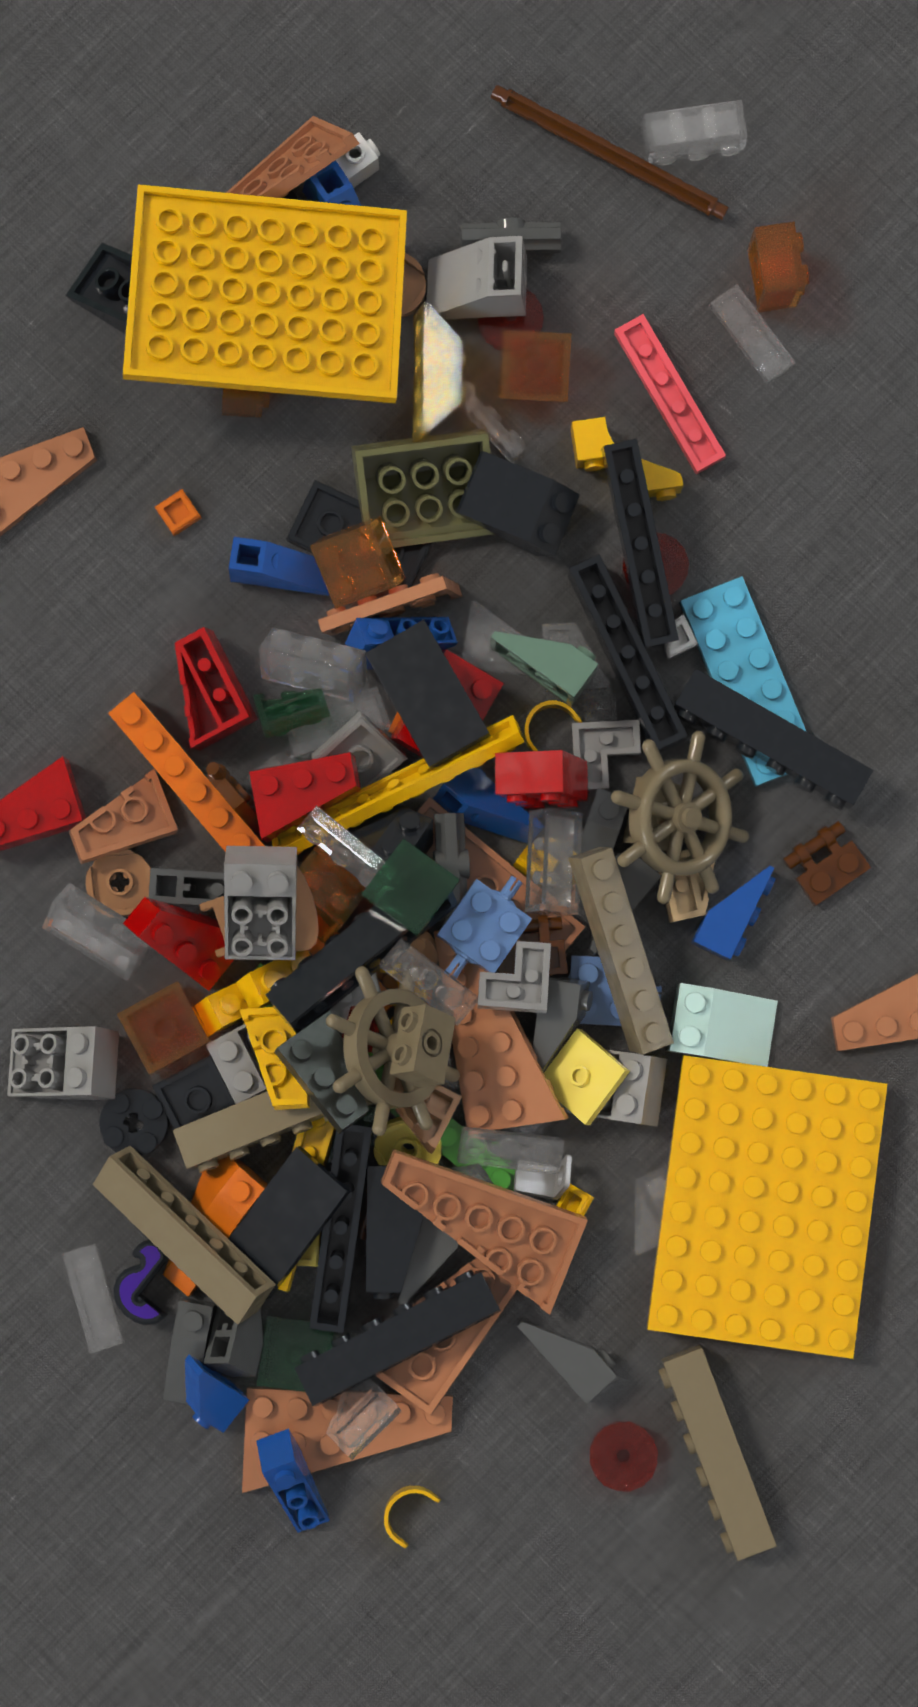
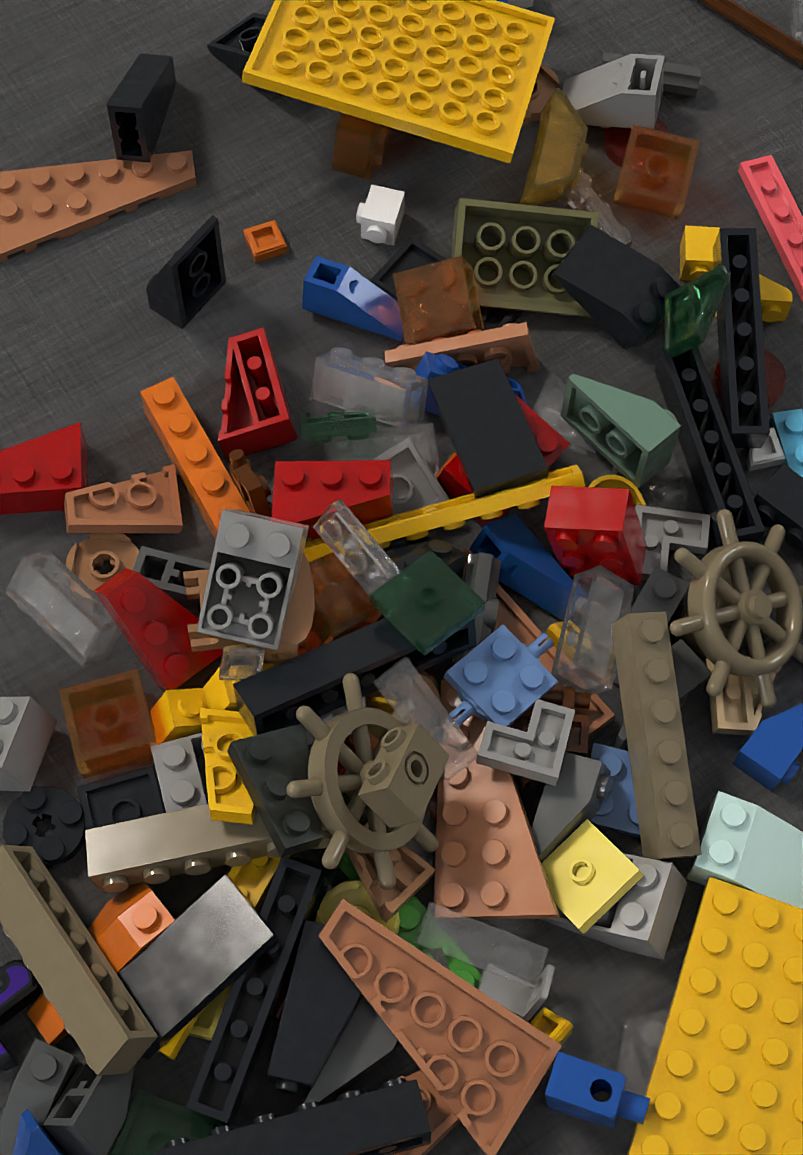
camera: 10 degrees right, 20 degrees down
none -> black slope [107,53,176,163]
none -> black slope [146,215,226,329]
none -> clear slope [219,644,265,680]
none -> white brick [356,185,405,245]
none -> blue torso [545,1051,650,1129]
none -> clear green wing [665,265,731,357]

